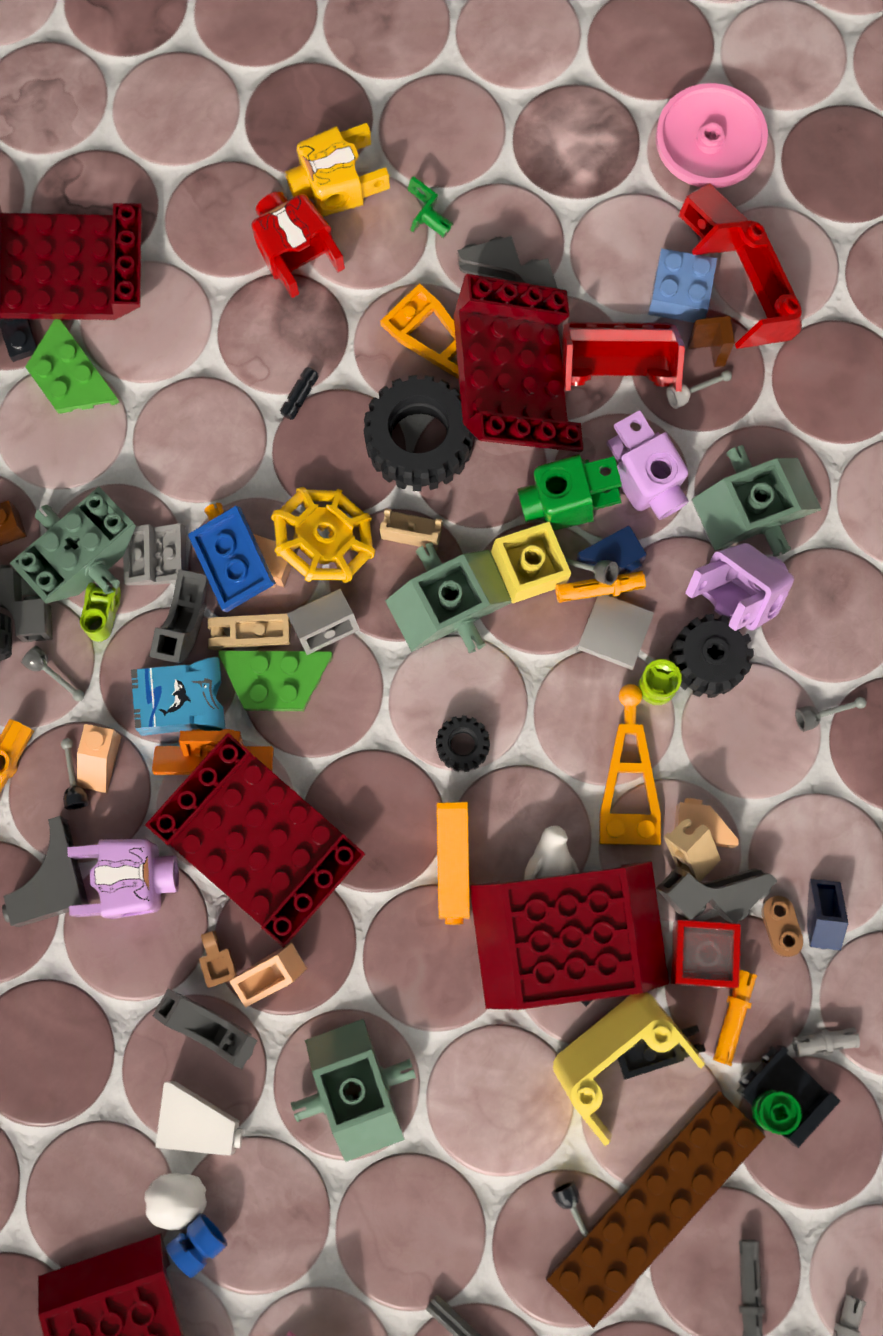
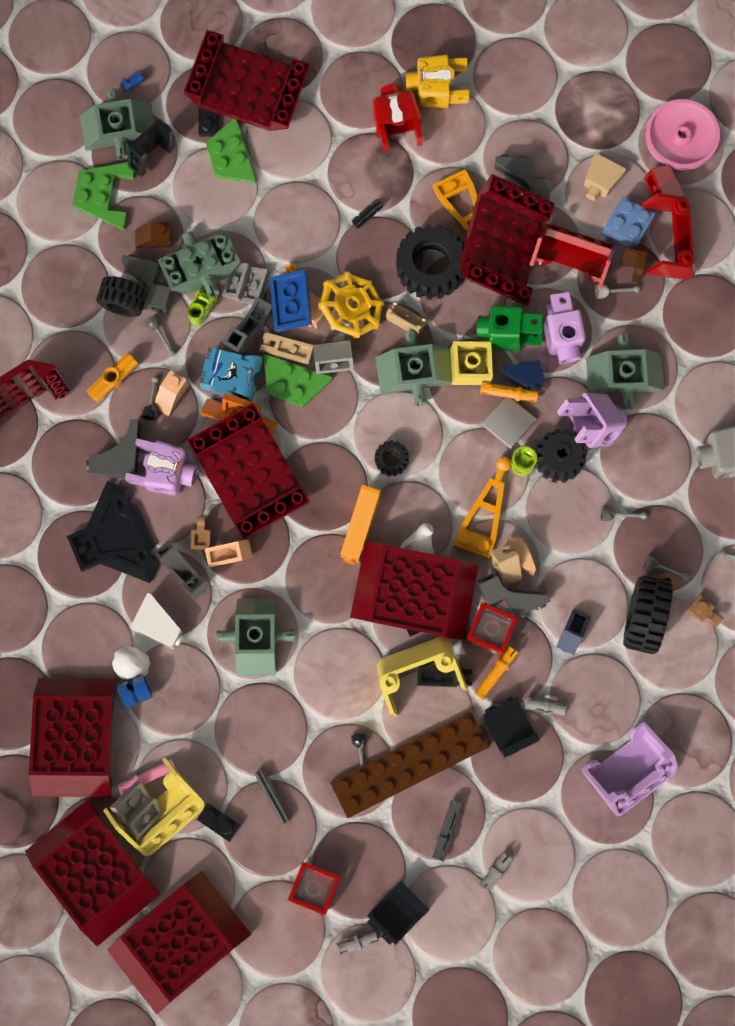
camera: 20 degrees right, 0 degrees up
green bracket [408,176,453,238] -> none
dark grey hinge [564,555,619,585] -> none
green wheel [751,1090,802,1135] -> none
medium nougat plate [761,896,803,957] -> none
none -> black plate [67,481,160,583]
none -> tan torso [584,153,626,201]

